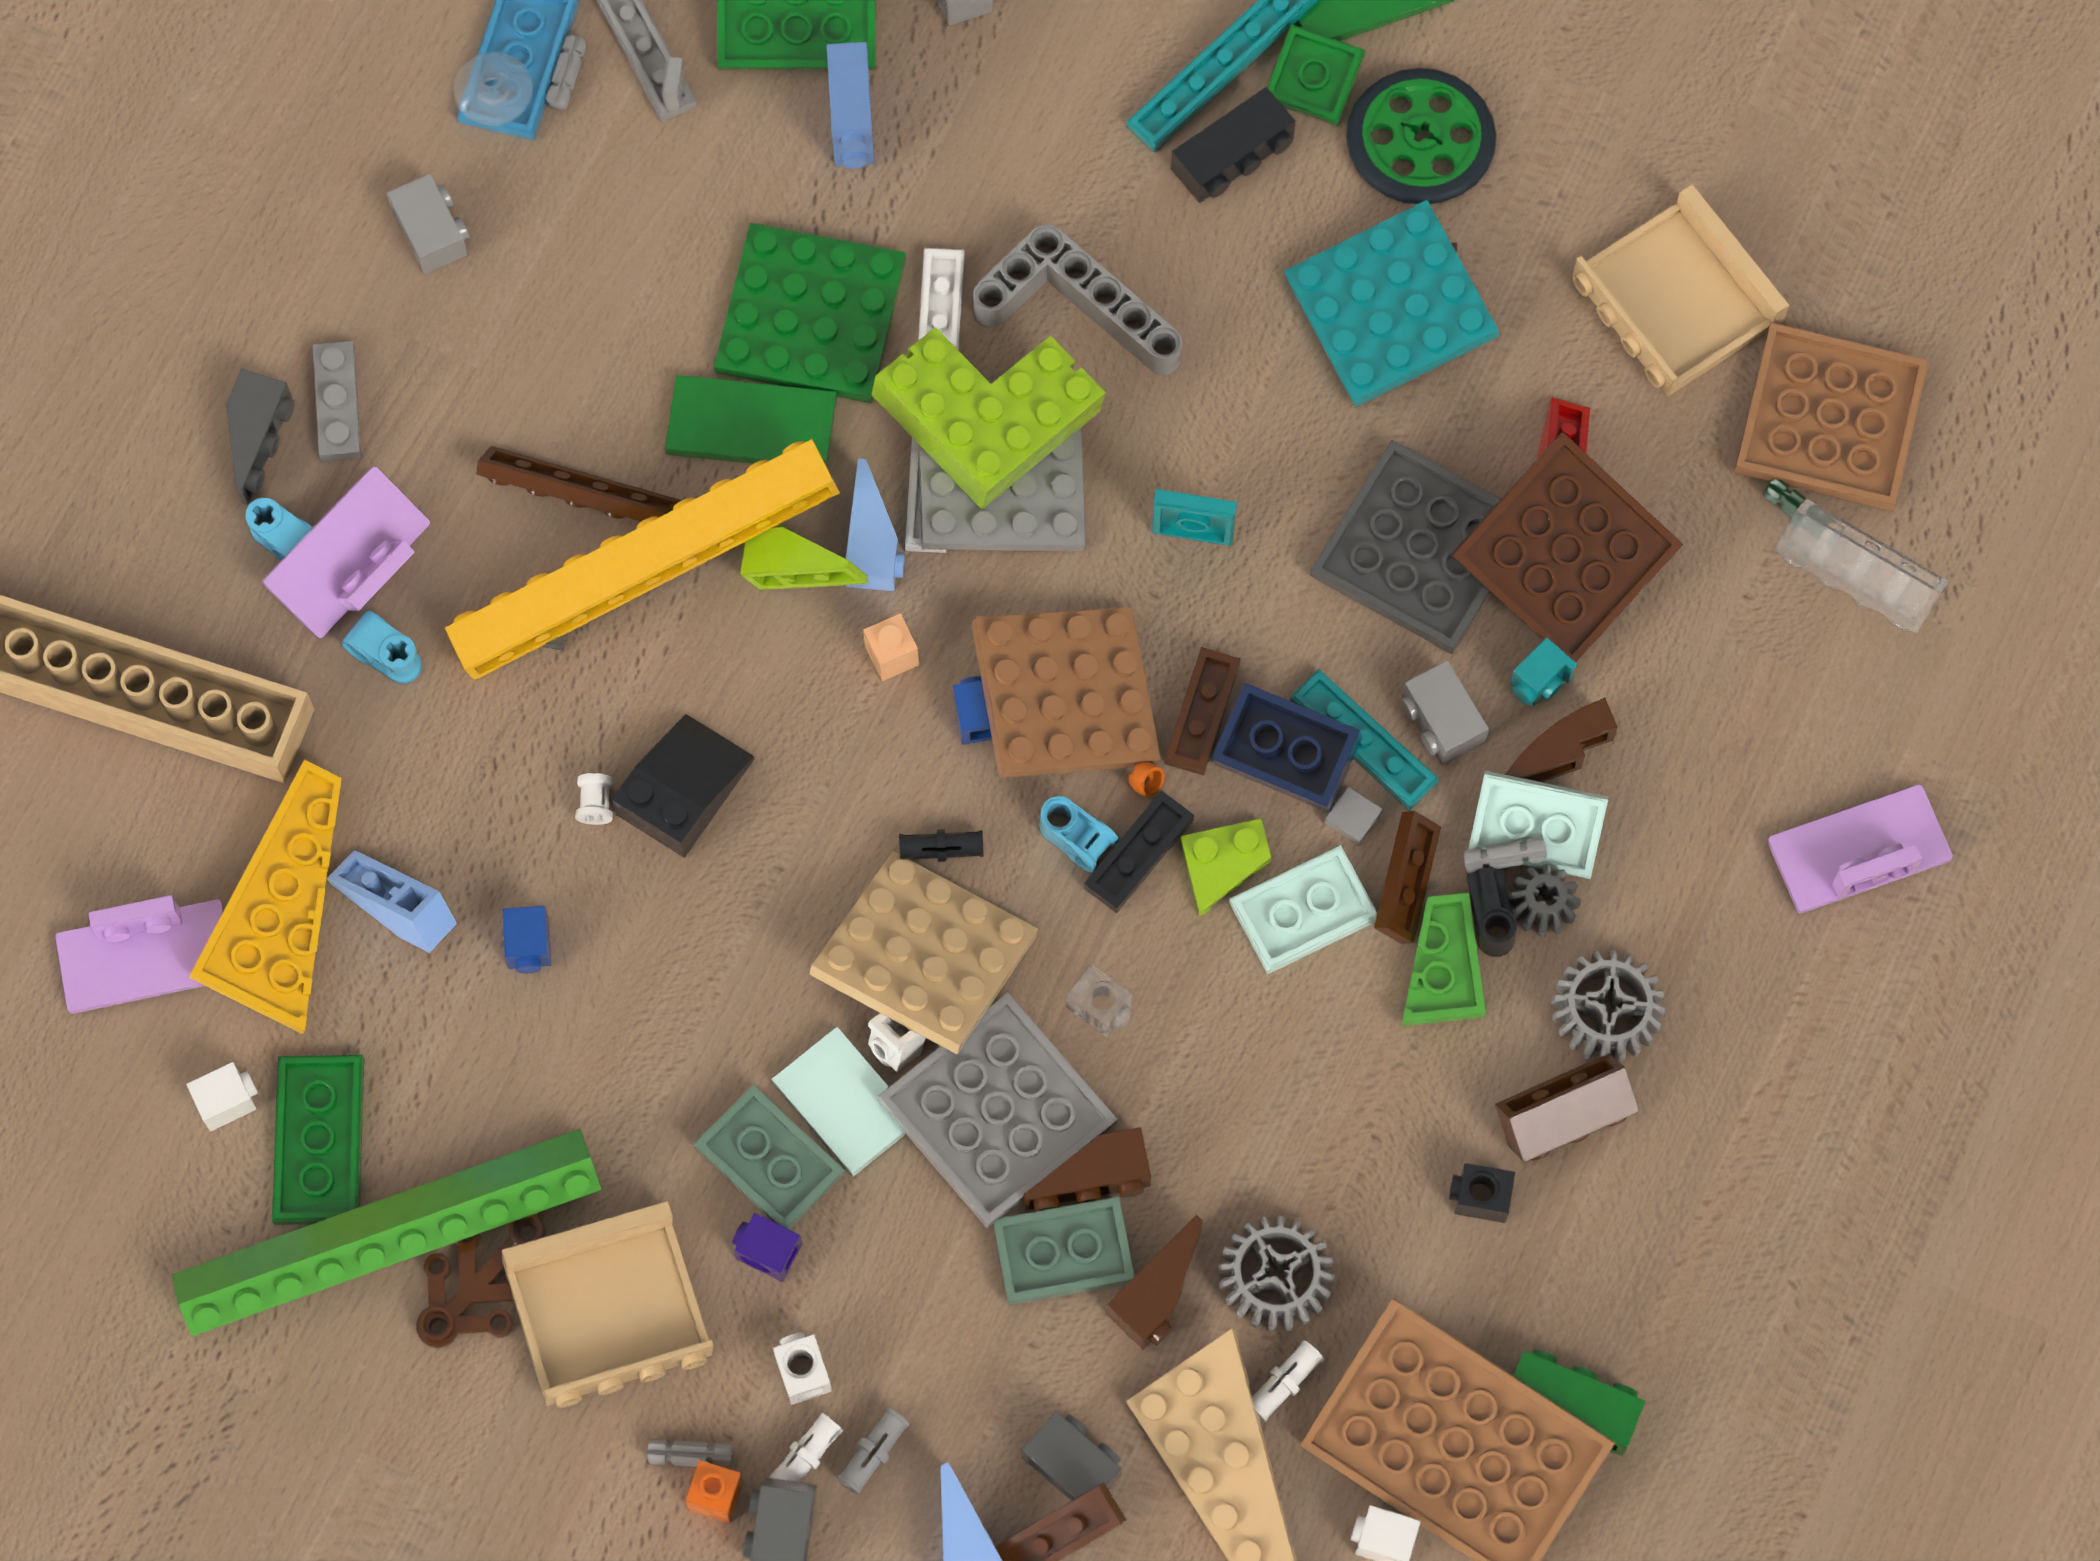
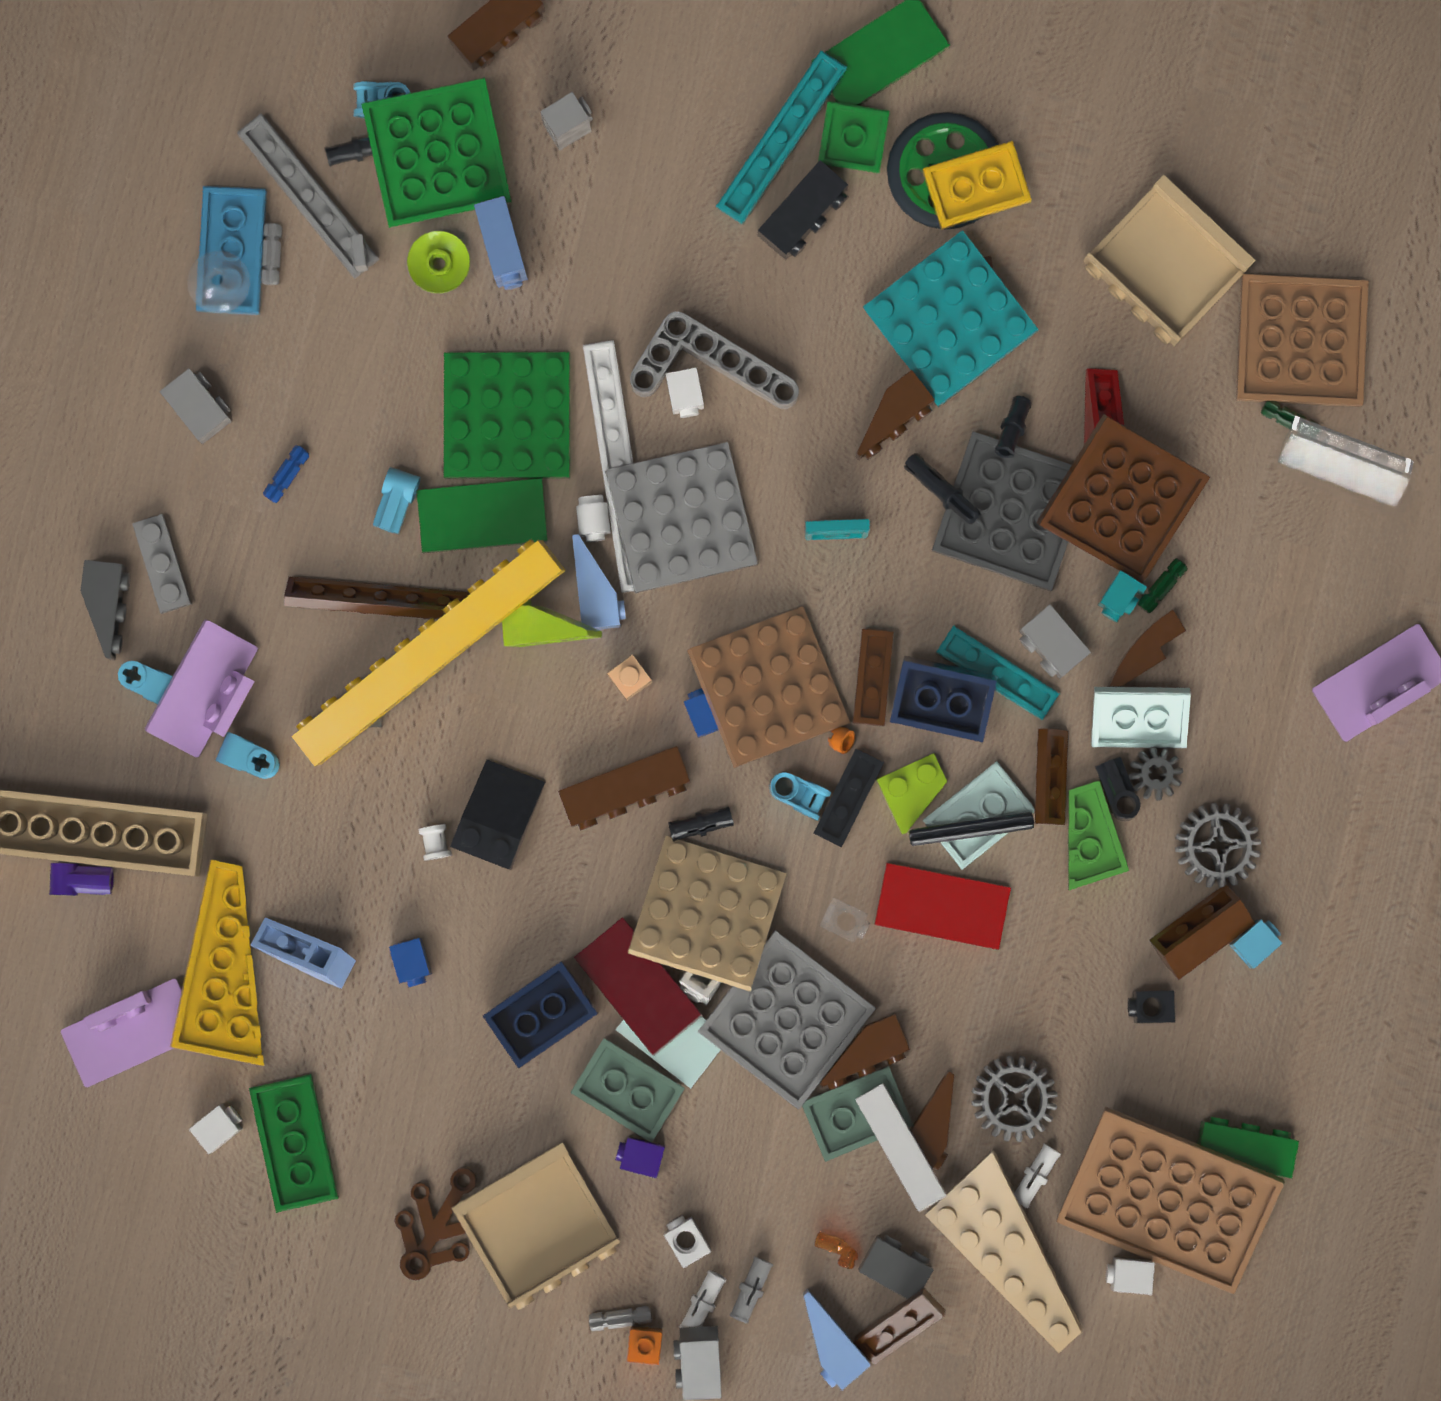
camera: 10 degrees left, 15 degrees up
bright green brick [172,1128,602,1336] -> none
lime piece [871,327,1106,510] -> none
light grey tile [1324,787,1383,846] -> none
light grey axle [1464,837,1547,873] -> none
none -> dark purple piece [49,863,114,896]
none -> blue axle [263,445,309,503]
none -> medium azure piece [373,467,421,534]
none -> lime dish [407,231,470,294]
none -> dark blue brick [483,961,599,1069]
none -> reddish brown brick [558,746,691,831]
none -> dark red tile [574,917,703,1056]
none -> white brick [576,495,611,542]
none -> white brick [666,367,704,418]
none -> clear orange arm [815,1232,858,1269]
none -> white tile [855,1084,947,1212]
none -> reddish brown slope [856,370,935,461]
none -> red tile [874,863,1011,950]
none -> black axle [904,453,981,524]
none -> black axle [909,812,1034,846]
none -> yellow tile [922,141,1032,230]
none -> black pin [995,396,1032,459]
none -> dark green axle [1138,558,1188,614]
none -> medium azure brick [1229,919,1283,969]

